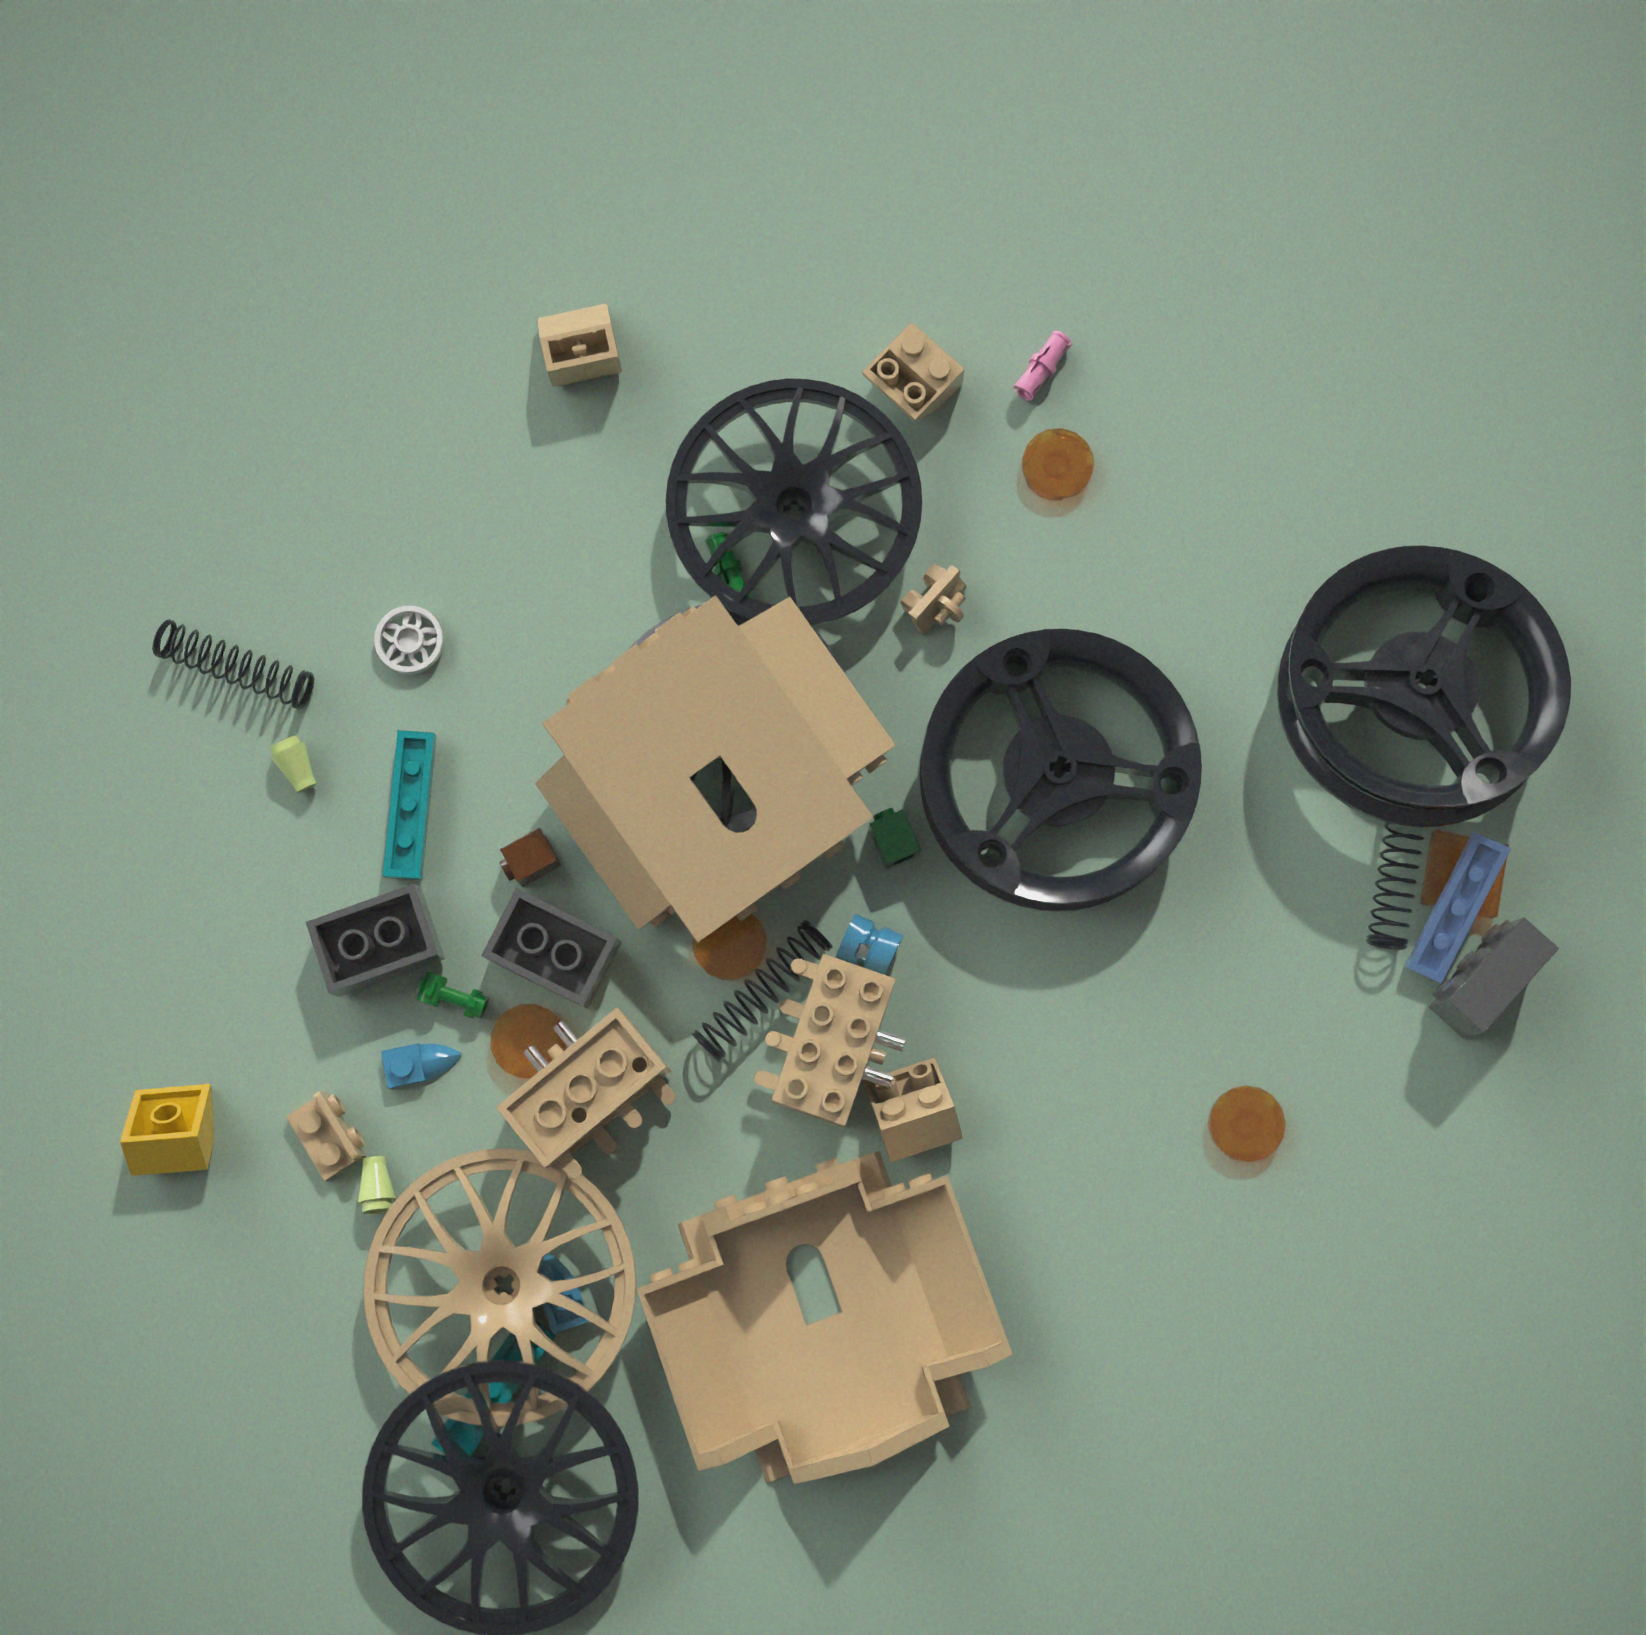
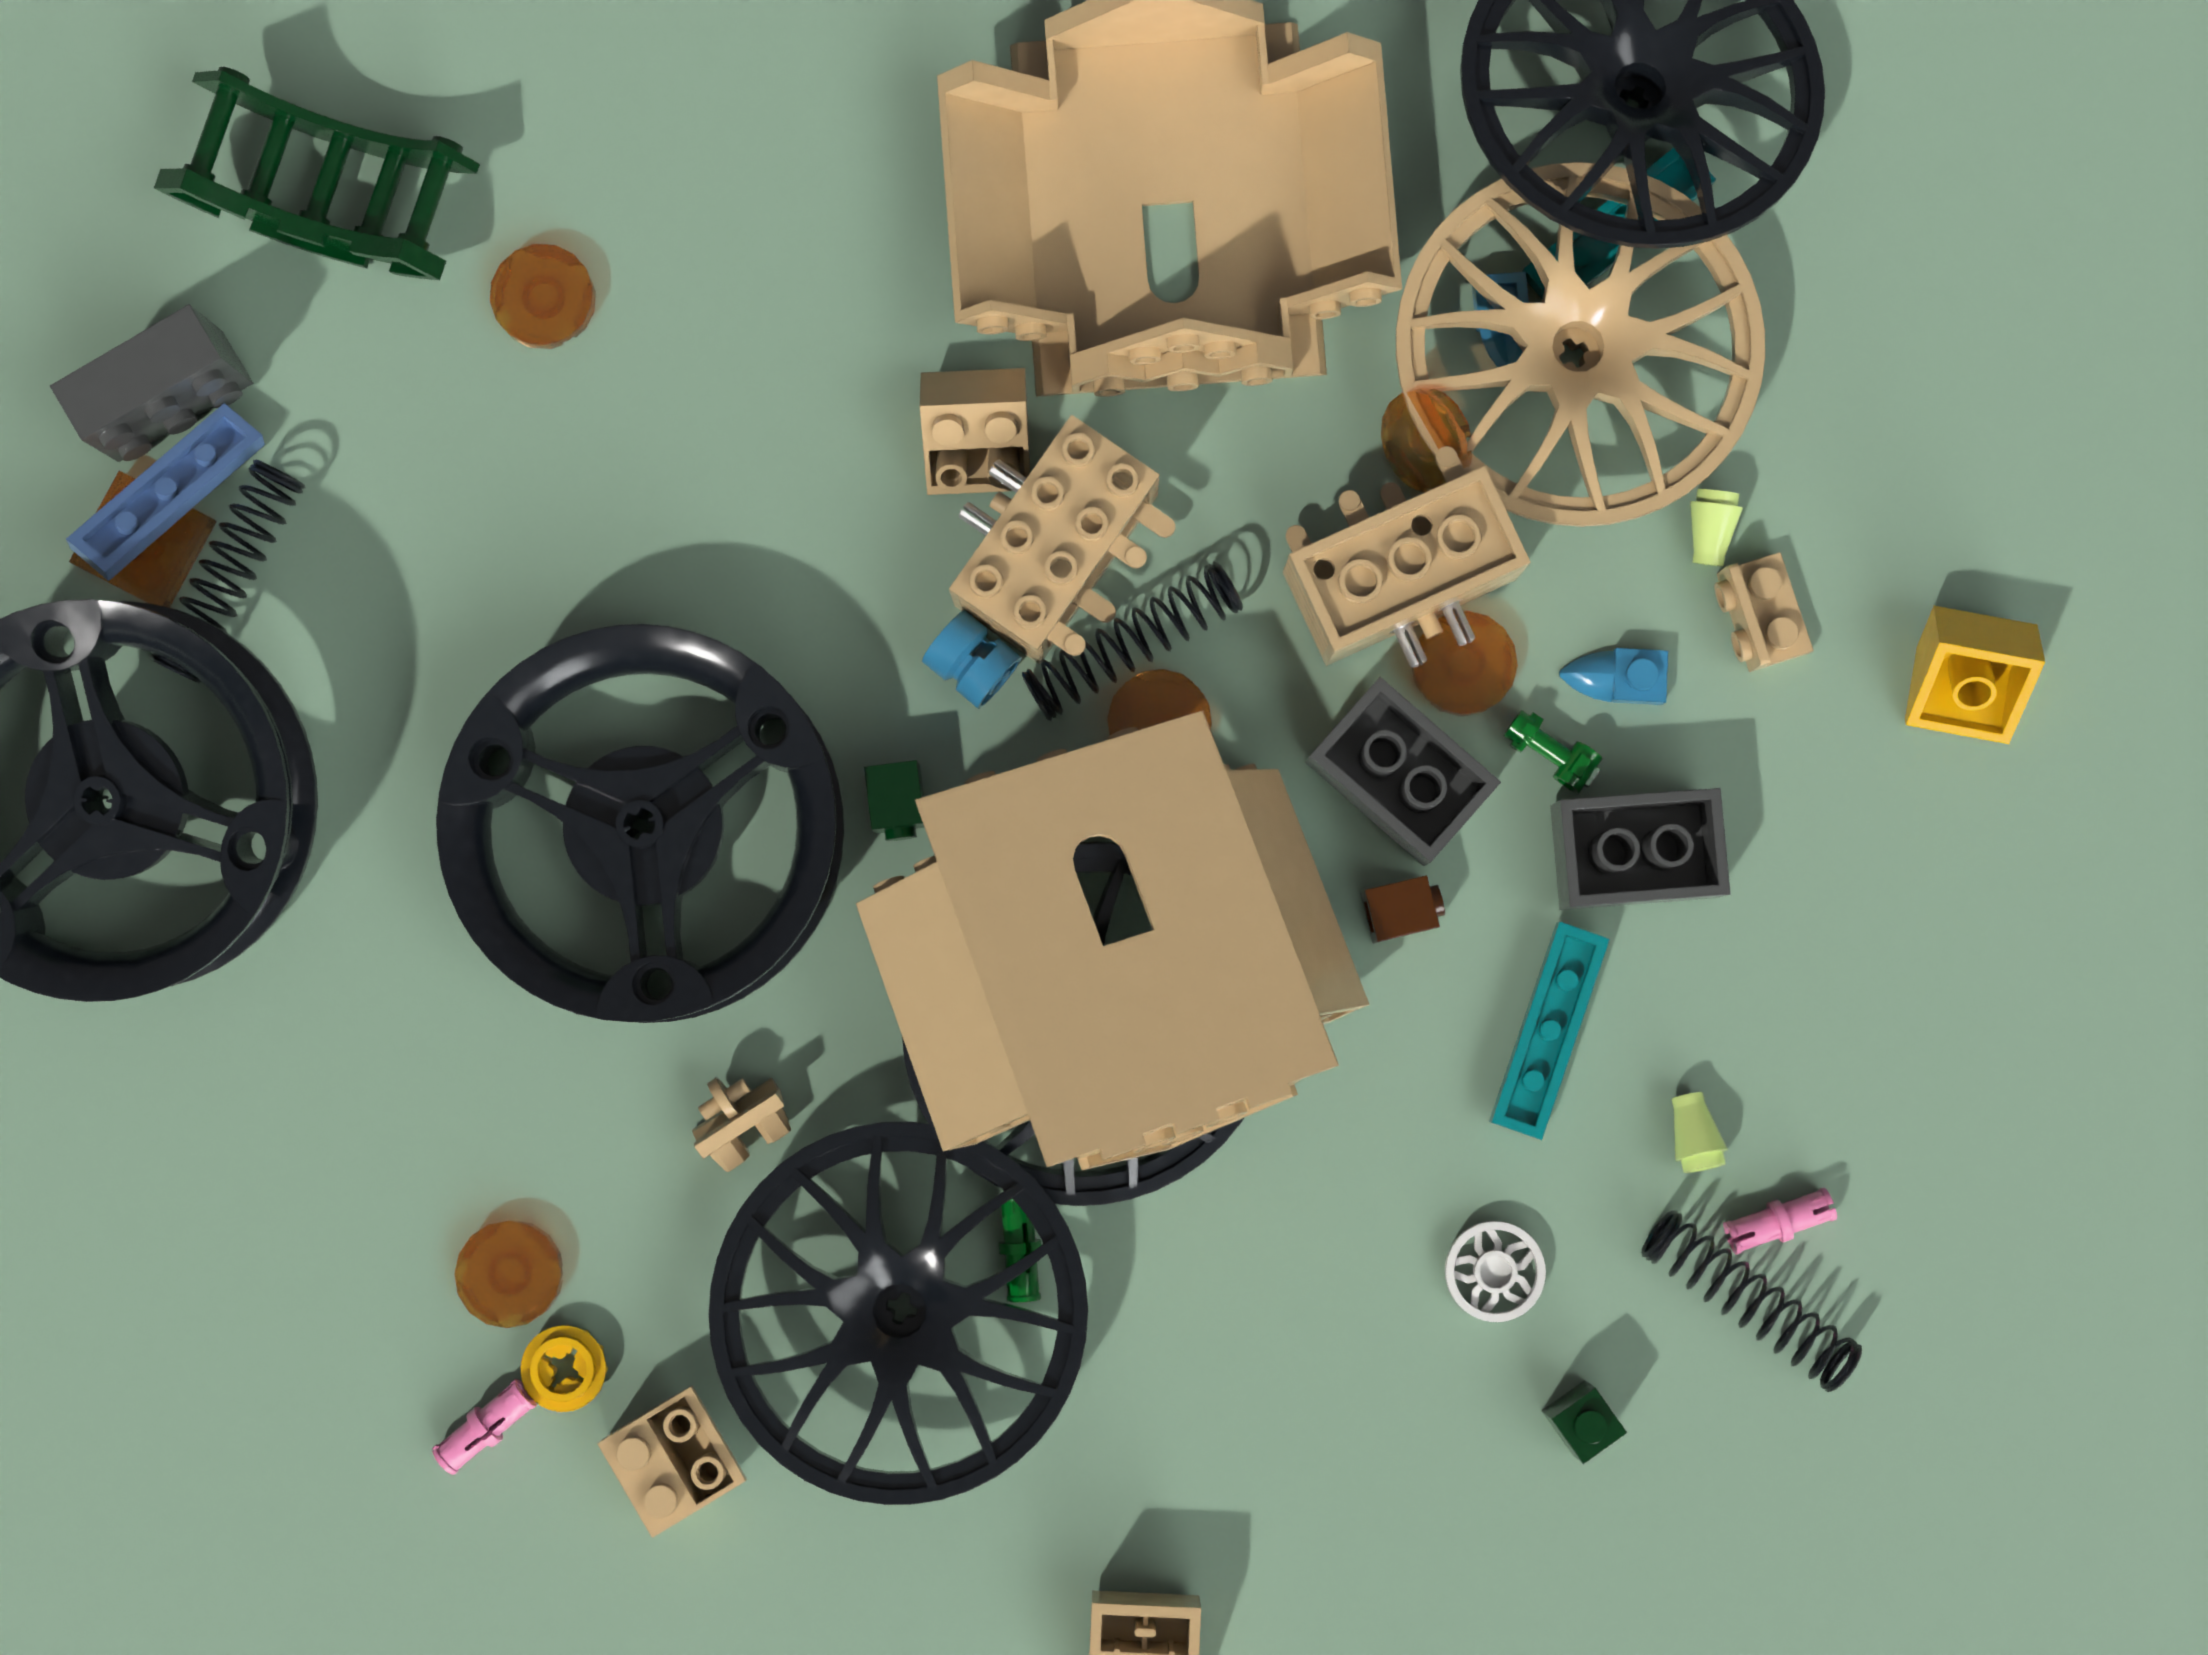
camera: 165 degrees left, 5 degrees up
none -> dark green fence [154,67,480,280]
none -> yellow gear [521,1324,608,1412]
none -> clear orange tile [1381,388,1472,493]
none -> dark green brick [1542,1380,1627,1464]
none -> bright pink pin [1723,1187,1837,1255]

